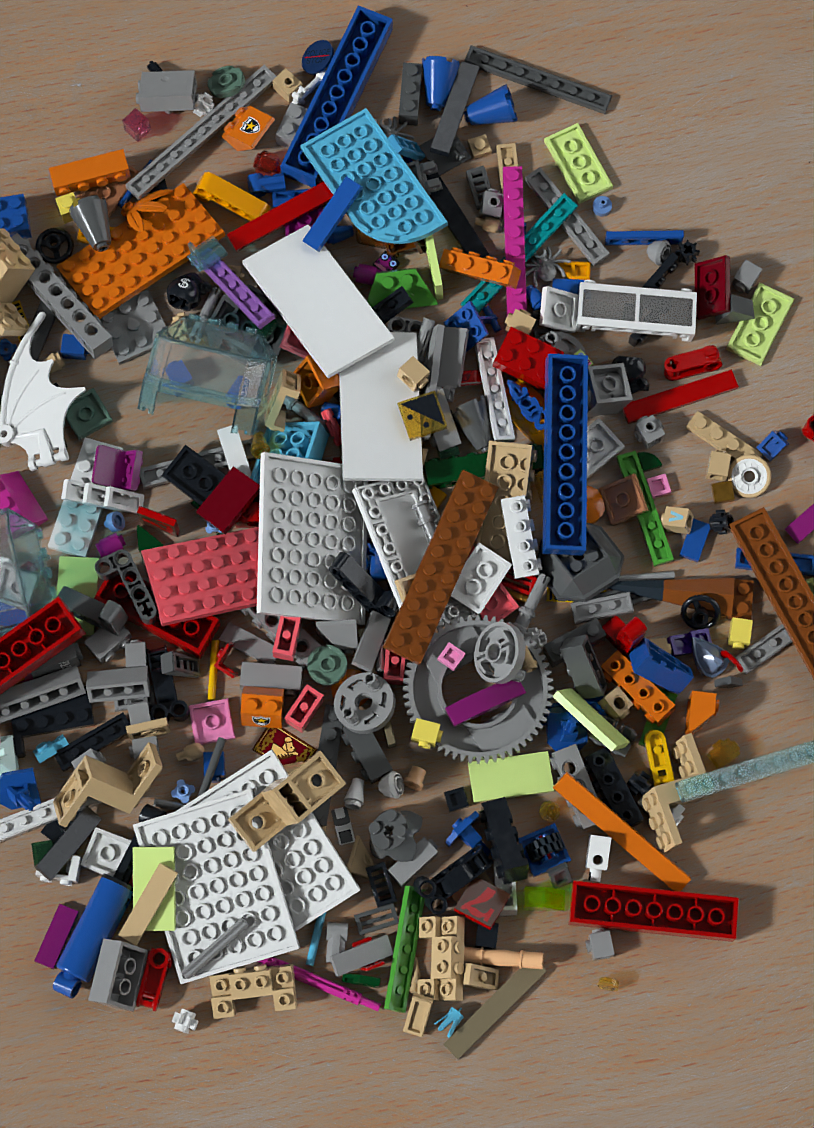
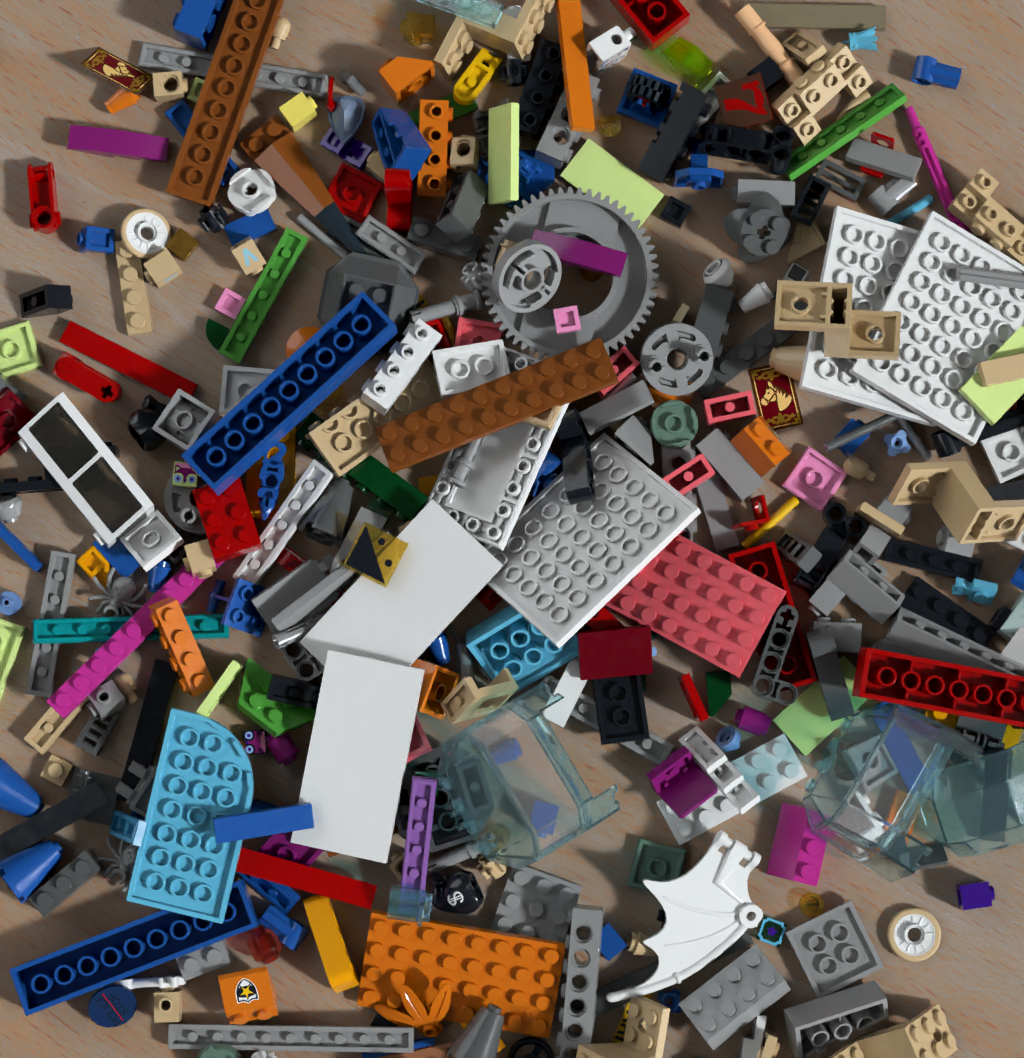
camera: 135 degrees left, 10 degrees up
clear yellow cone [250,431,270,459] -> none
coral axle [321,408,342,446] -> none
dark green tile [342,974,381,988] -> none
tan brick [397,356,430,392] -> none
light nougat piece [403,766,426,791] -> none
tan tile [403,993,434,1038] -> none
light yellow brick [411,718,443,749] -> none
dark grey tile [547,862,573,890] -> none
nougat tile [599,473,649,526] -> none
light grey brick [634,415,665,449] -> none
black piece [681,595,721,630] -> none
none -> black slope [19,284,73,318]
none -> white plate [227,168,276,217]
none -> tan cylinder [269,16,291,50]
none -> red tile [327,162,384,224]
none -> blue piece [911,55,962,90]

